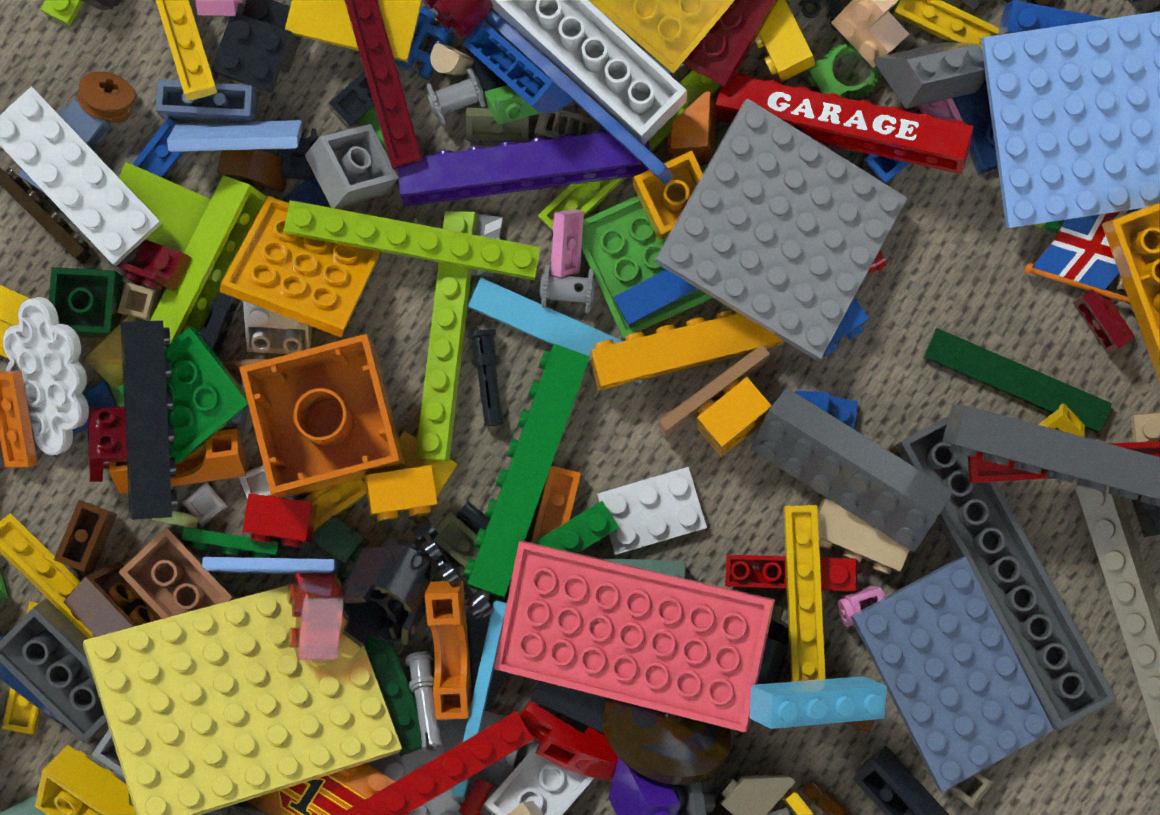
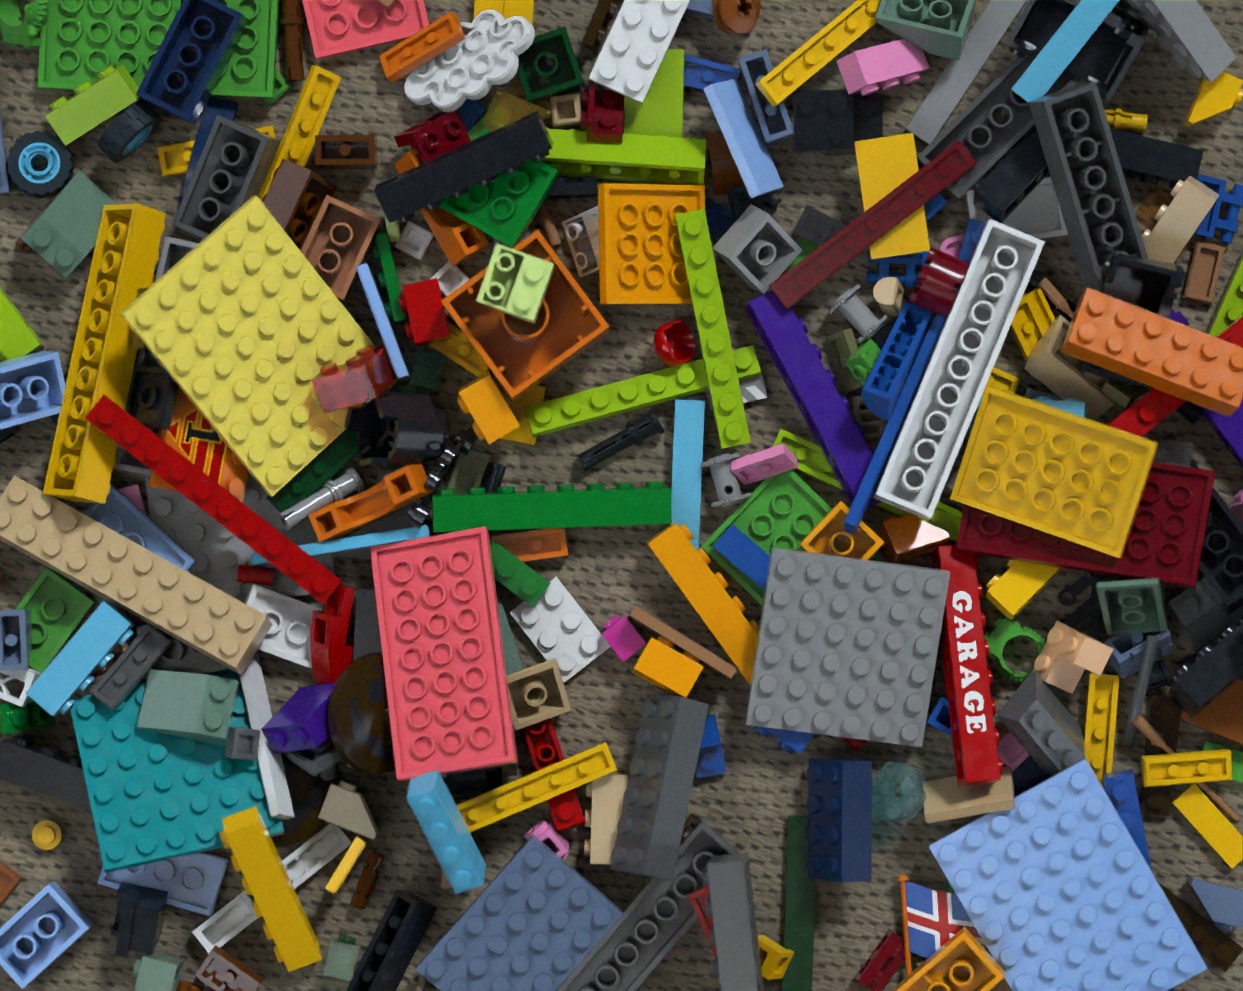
camera: 65 degrees right, 5 degrees up
none -> yellowish green slope [476,243,555,324]
none -> tan slope [507,658,571,731]
none -> dark pink brick [602,615,646,662]
none -> red hair [653,320,696,367]
none -> dark blue brick [806,758,872,882]
none -> clear light blue plate [872,762,926,823]
none -> tan tile [923,766,1015,823]

